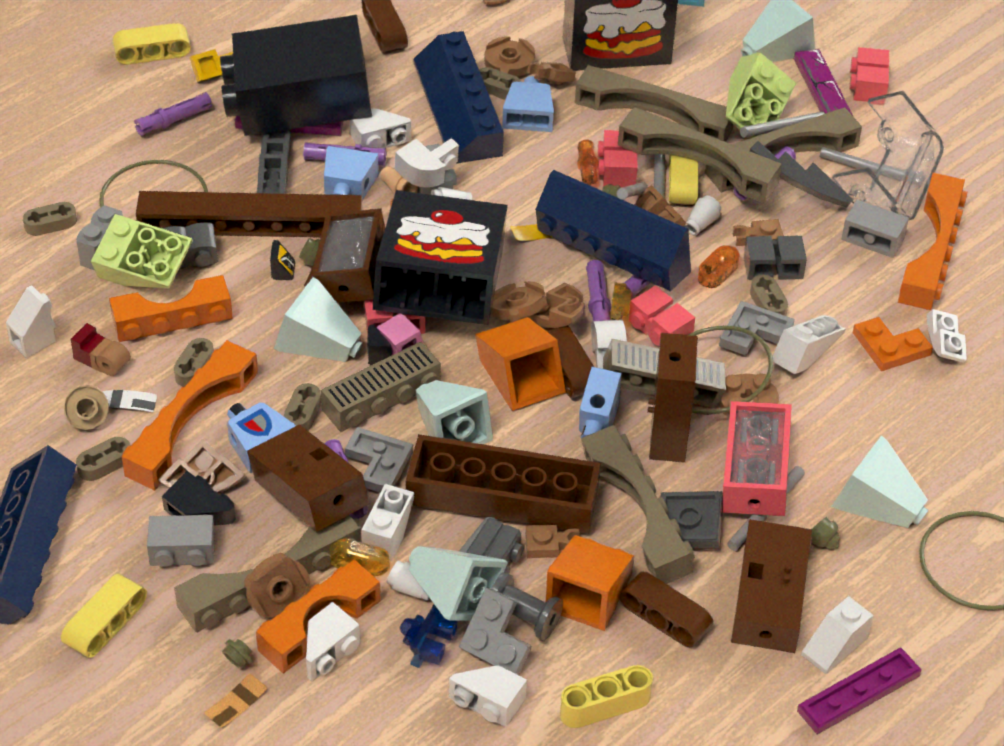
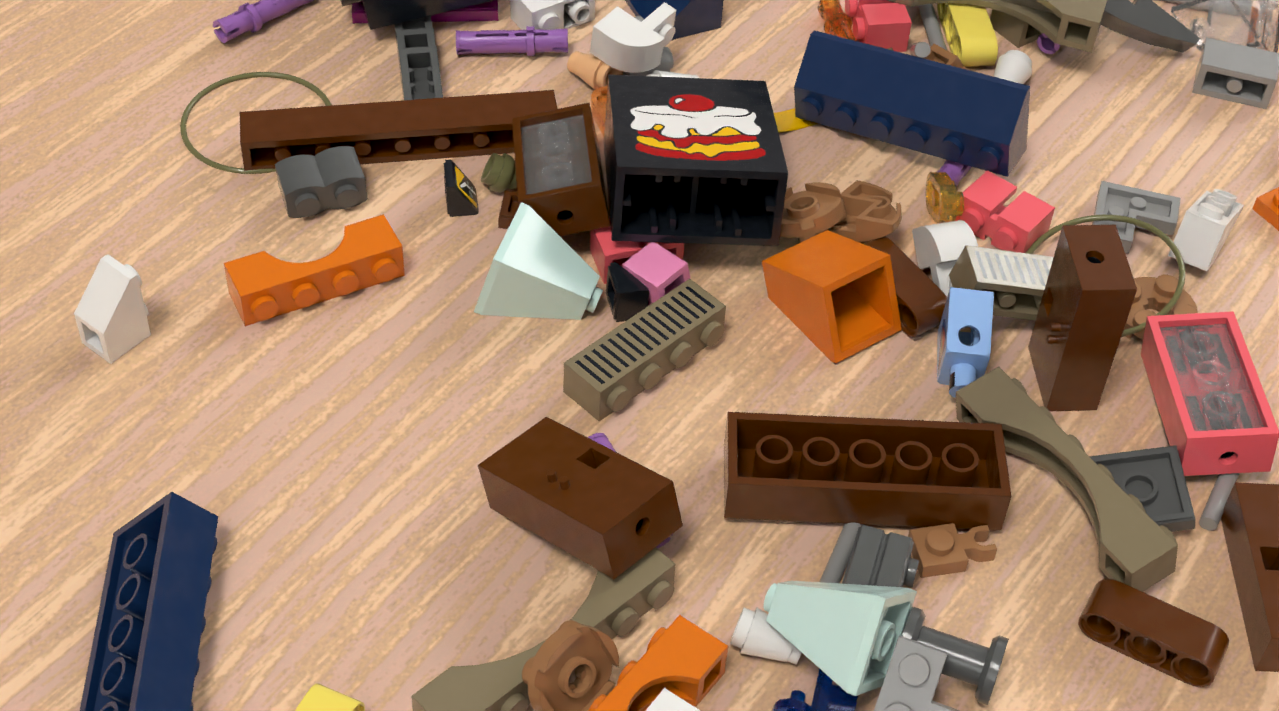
camera: 10 degrees left, 0 degrees up
dark tan beam [23,202,77,236] -> none
tan plate [64,385,109,430] -> none
leg [70,323,131,376] -> none
dark tan beam [76,437,131,481] -> none
light grey brick [77,205,123,270] -> none
yellowish green slope [91,214,193,288] -> none
sticker [102,390,157,412] -> none
orange arch [122,340,258,491] -> none
light grey brick [147,515,215,567] -> none
medium nougat brick [158,439,246,493] -> none
black slope [162,471,236,526] -> none
dark tan beam [174,338,214,387] -> none
light blue torso [227,403,296,473] -> none
dark tan beam [284,383,321,431] -> none
light blue torso [324,146,379,200] -> none
clear yellow plate [329,538,390,577] -> none
light grey plate [345,427,413,493] -> none
white slope [361,484,414,562] -> none
light aqua slope [415,380,493,444] -> none
orange slope [545,535,634,631] -> none
medium lavender pin [586,260,611,321] -> none
clear orange beam [697,245,740,288] -> none
medium nougat plate [733,219,784,246] -> none
dark grey piece [743,235,807,280] -> none
dark tan beam [750,274,788,316] -> none

